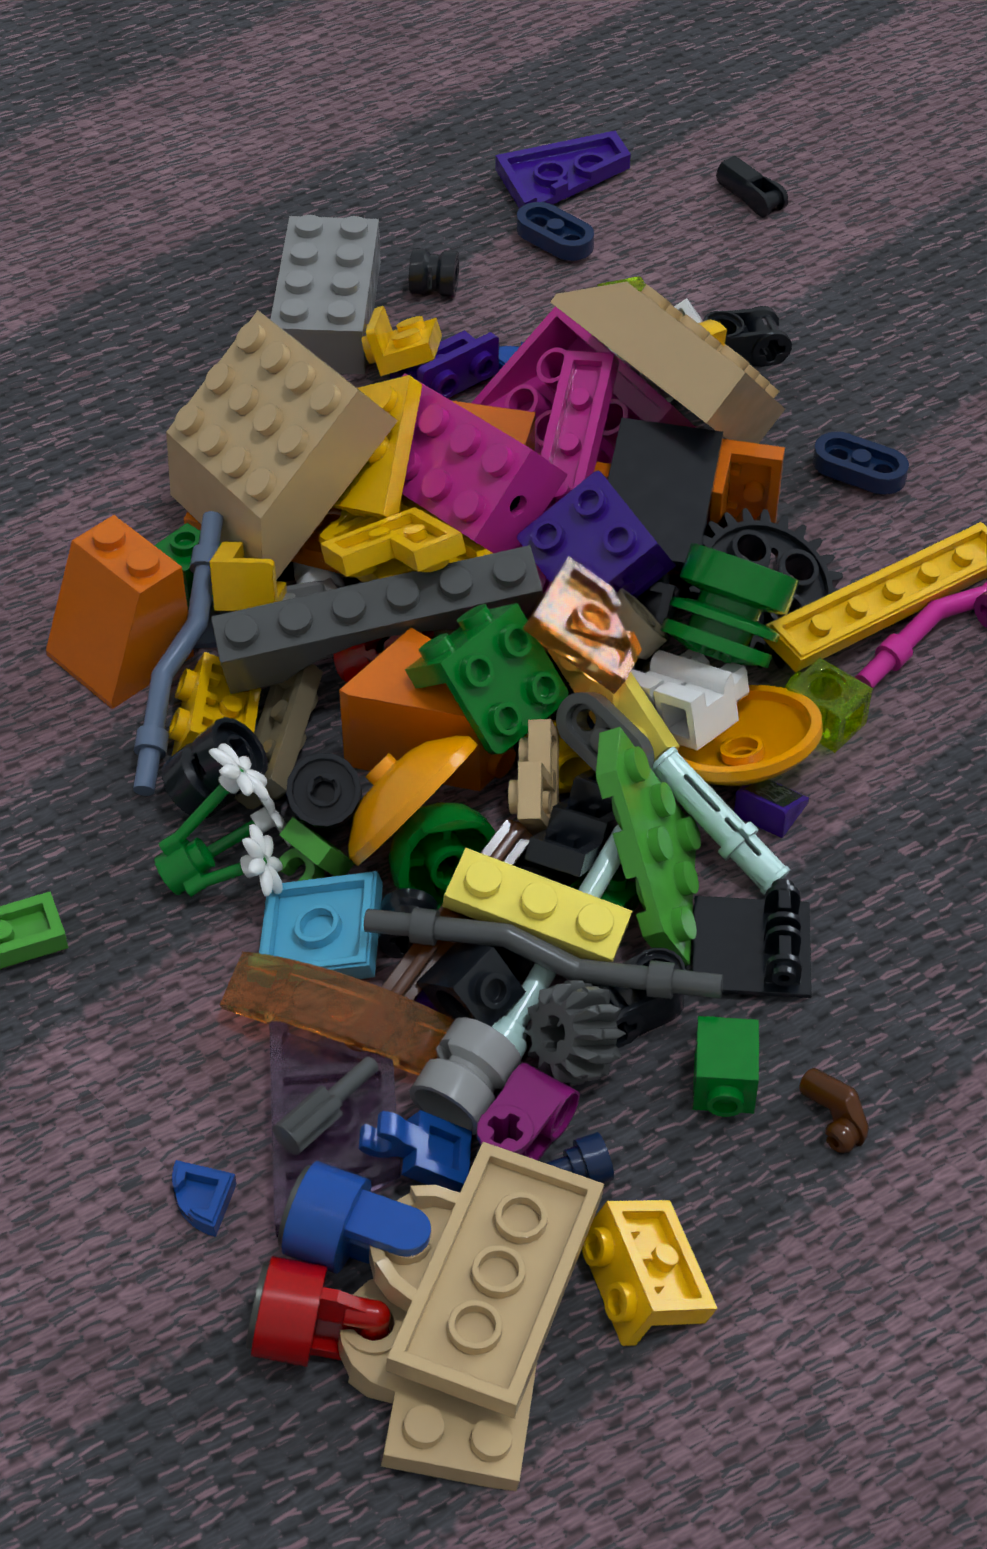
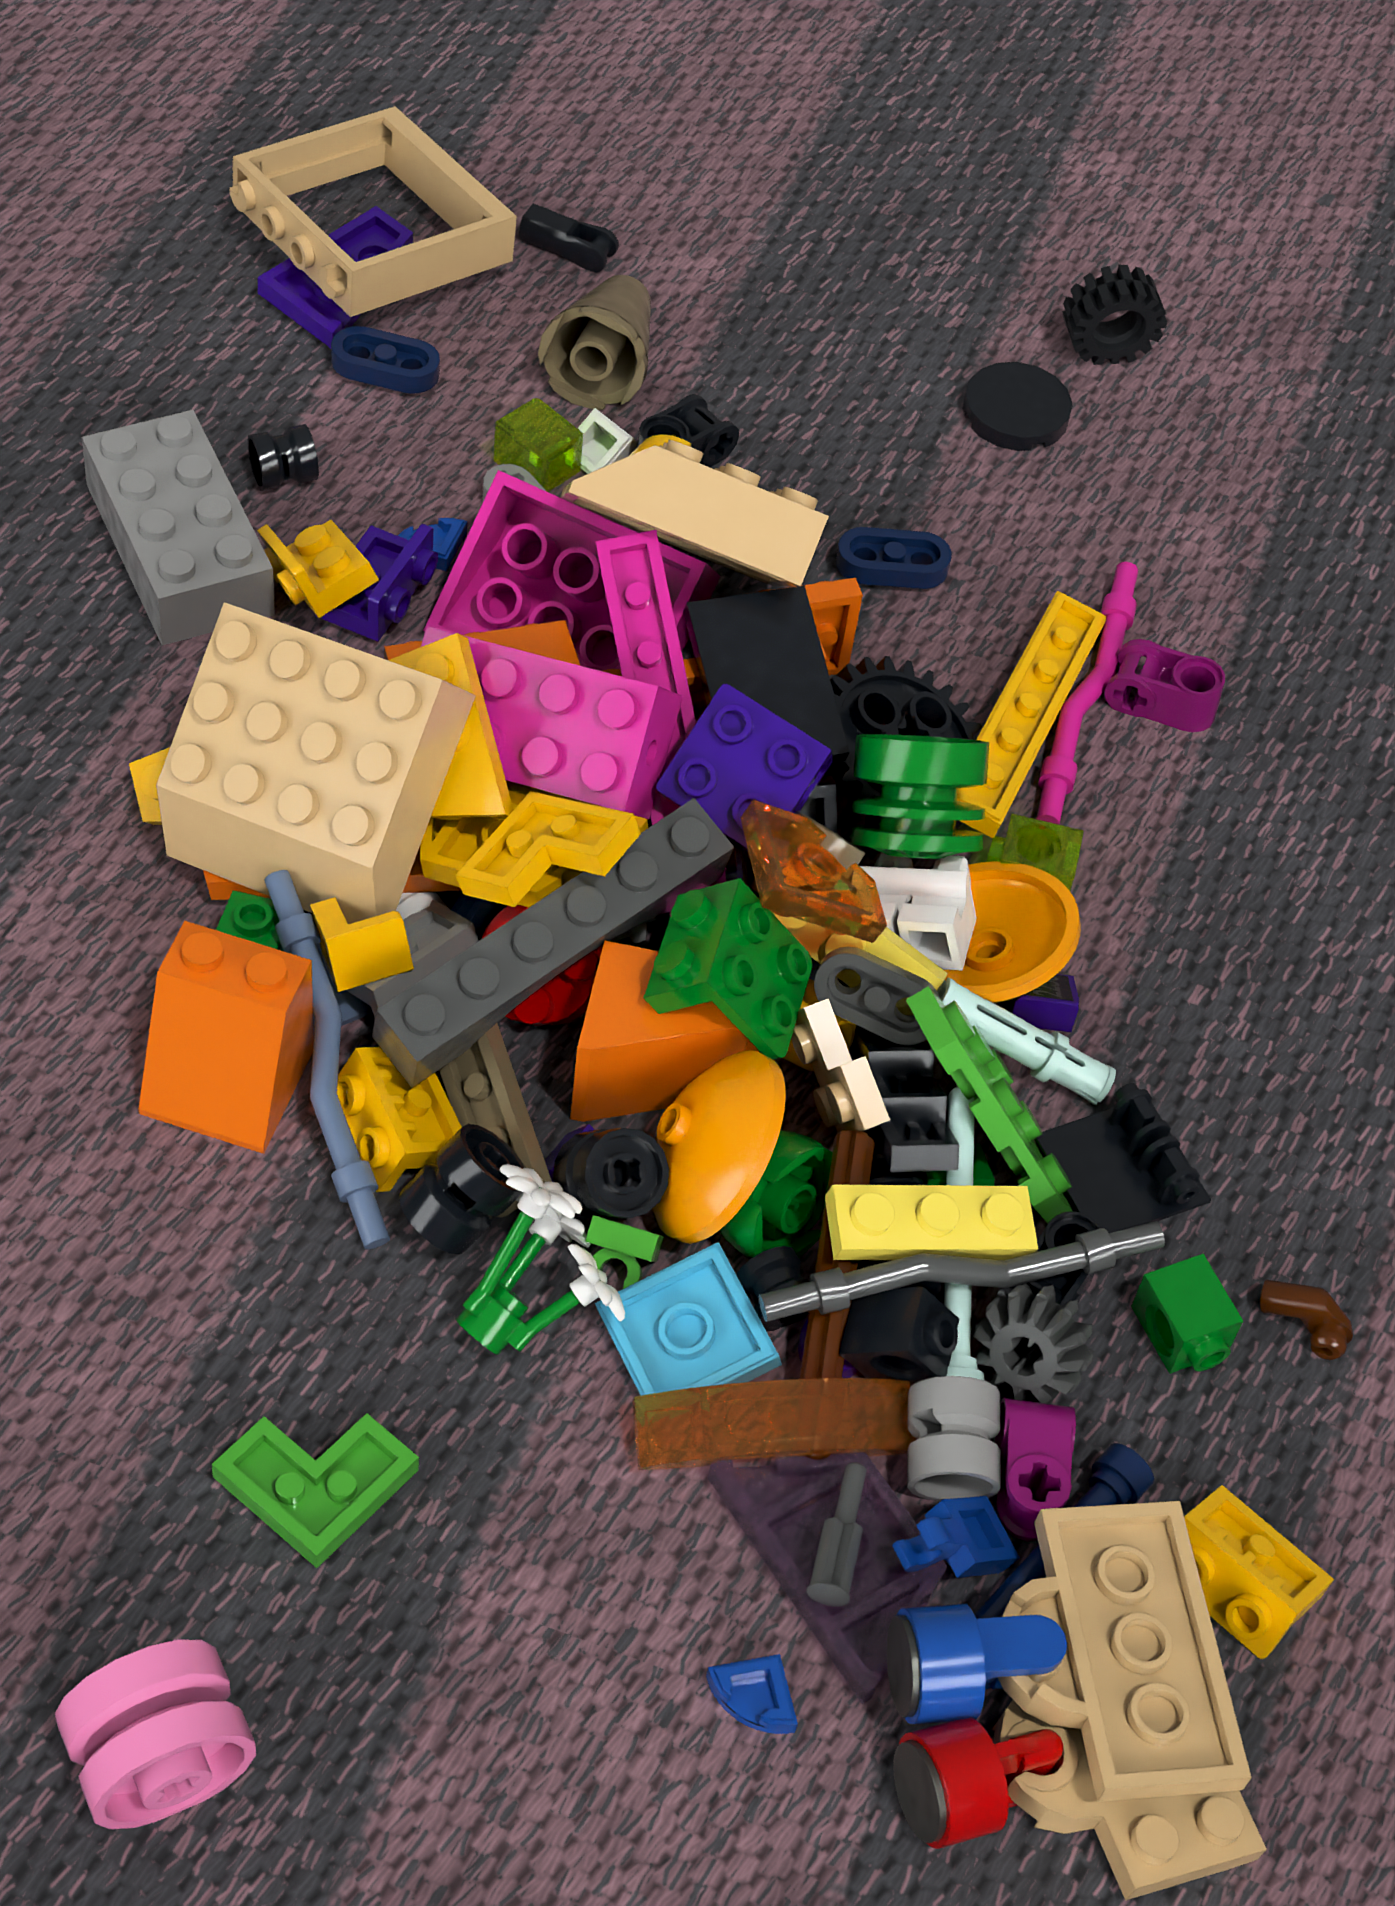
camera: 35 degrees left, 5 degrees up
none -> tan window [229,106,517,317]
none -> dark tan cone [538,275,651,410]

